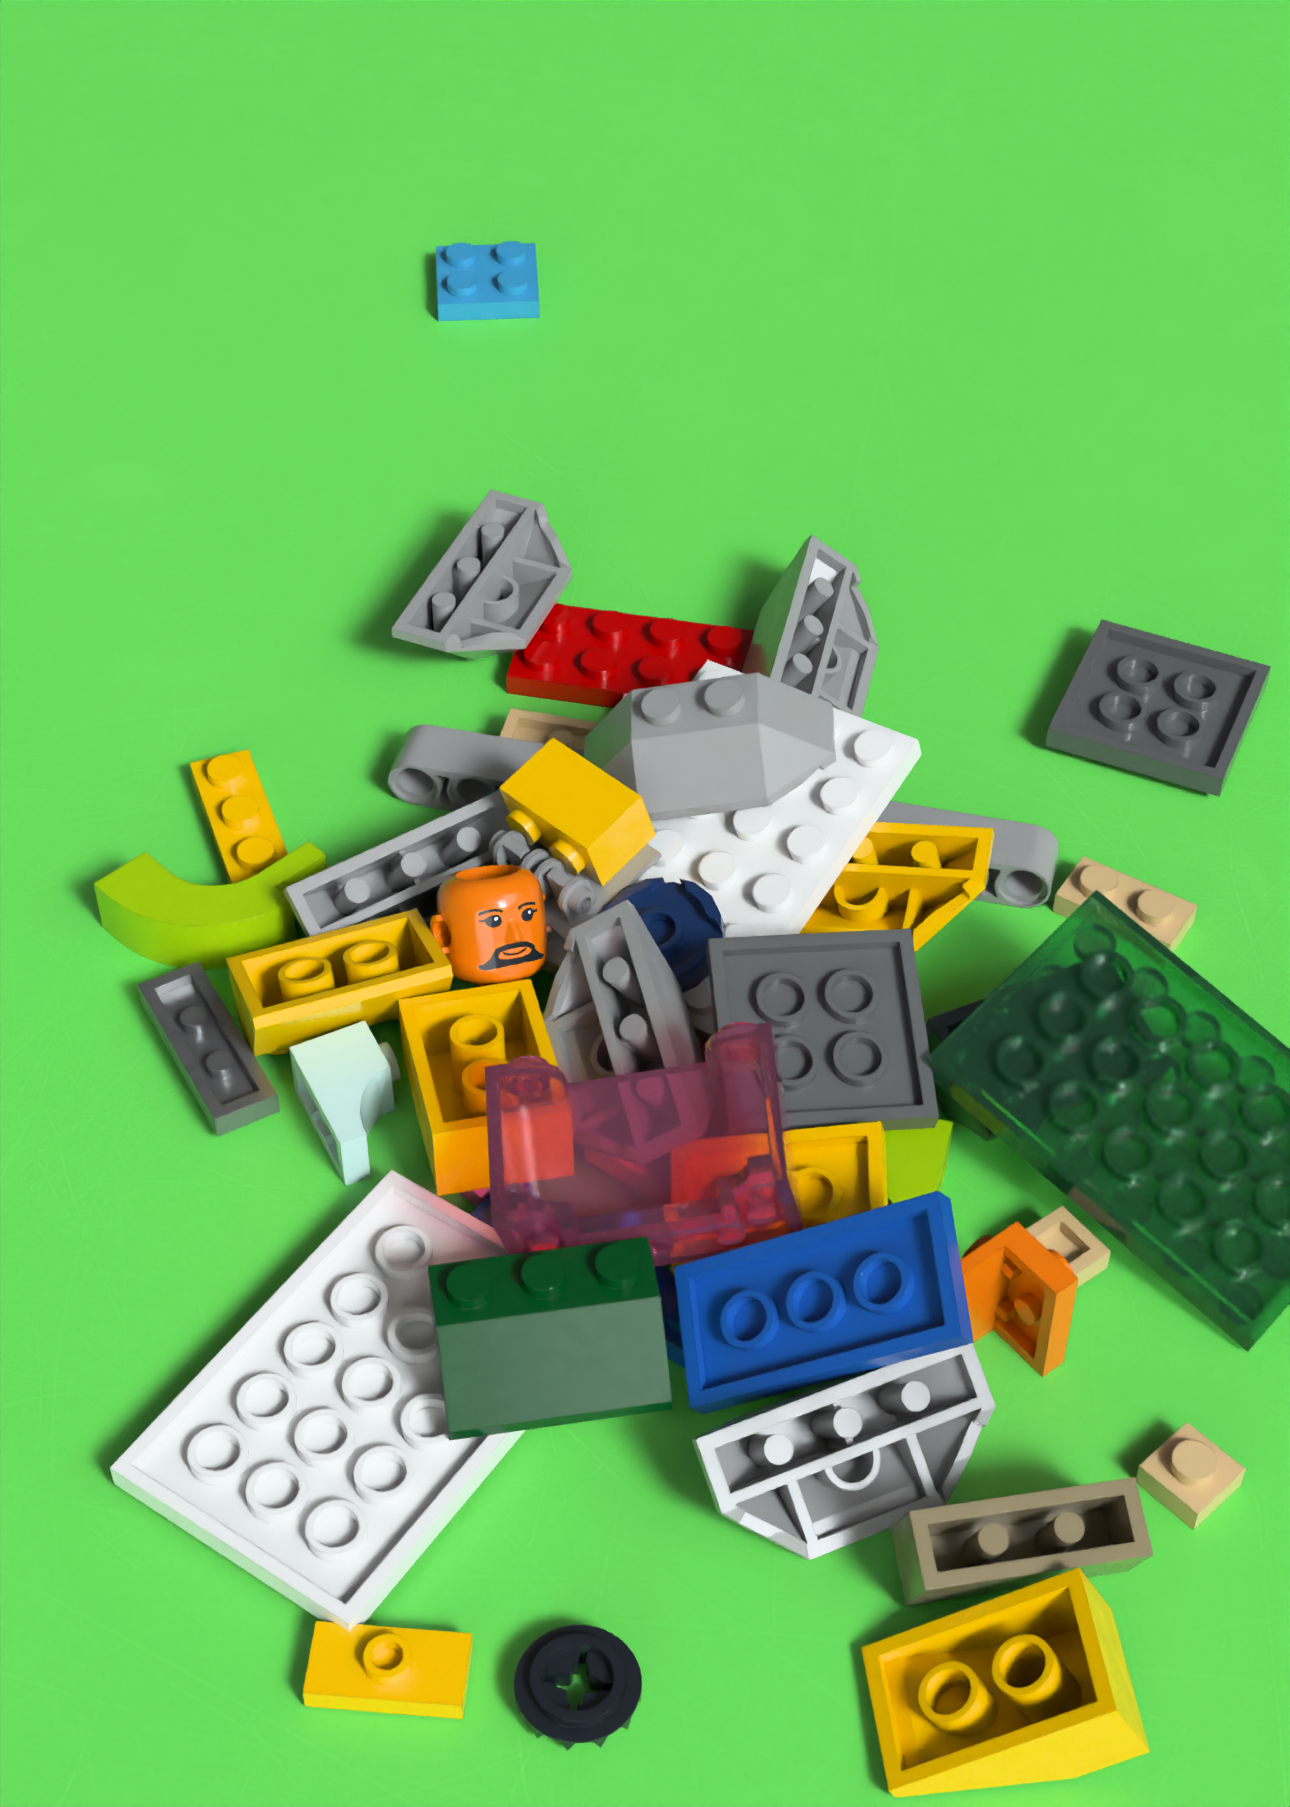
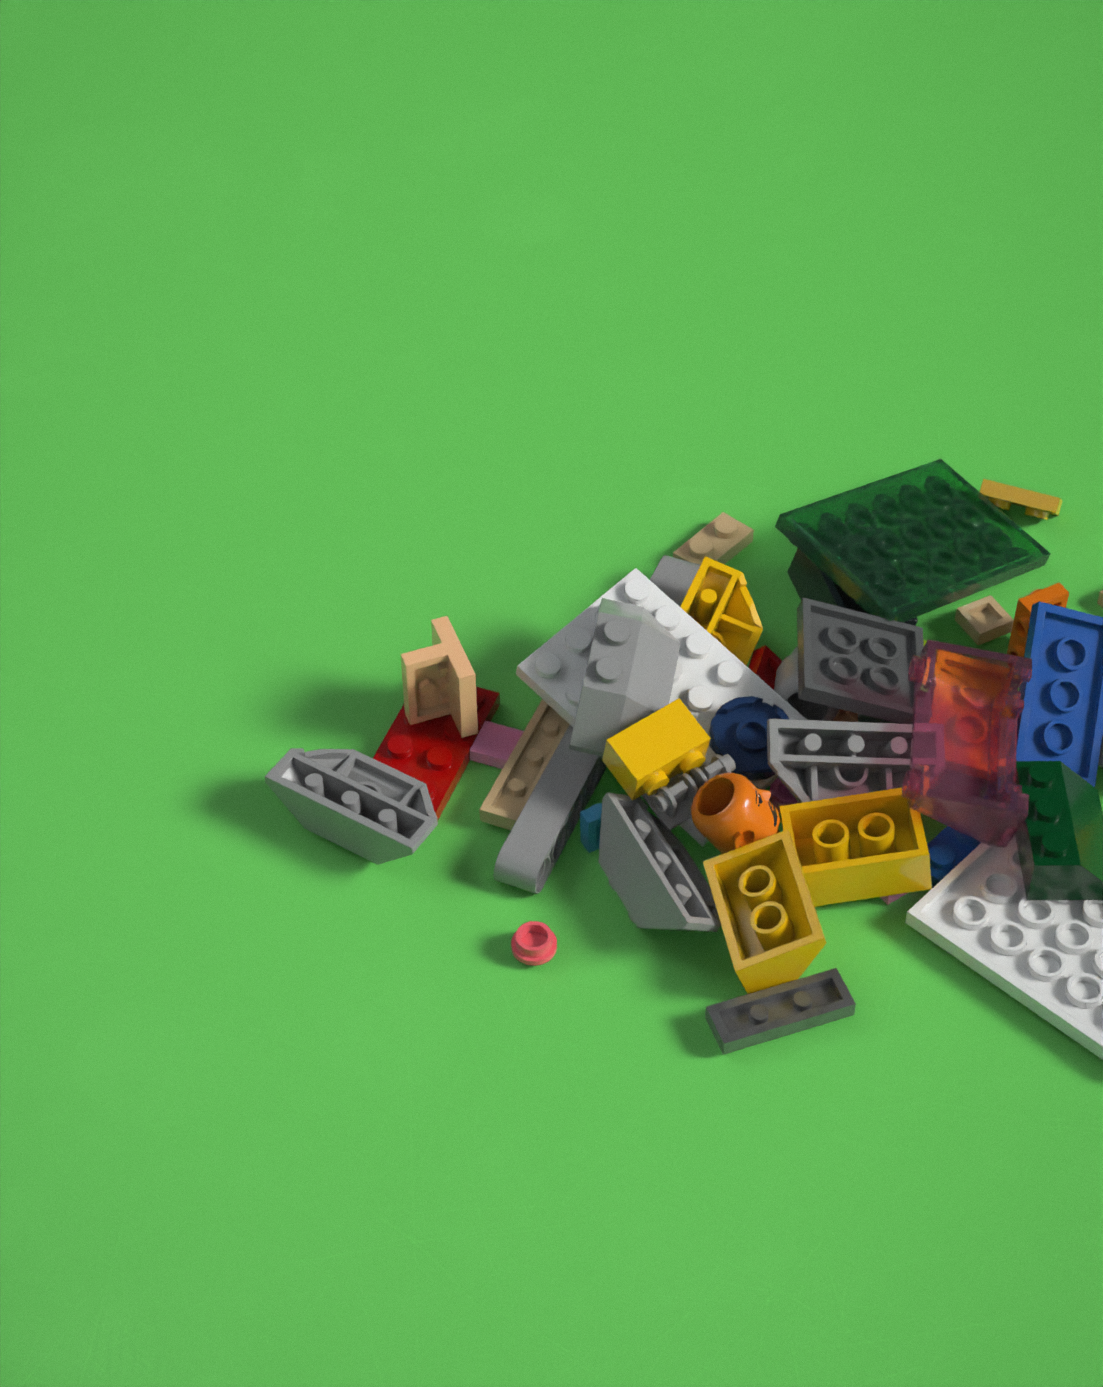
camera: 80 degrees left, 0 degrees up
lime arch [94,841,327,970] -> none
yellow plate [190,749,288,884] -> none
light aqua arch [289,1020,400,1186] -> none
light grey wedge [742,535,879,718] -> none
dark grey plate [1045,619,1271,797] -> none
none -> light nougat bracket [401,616,478,738]
none -> coral plate [511,921,557,966]

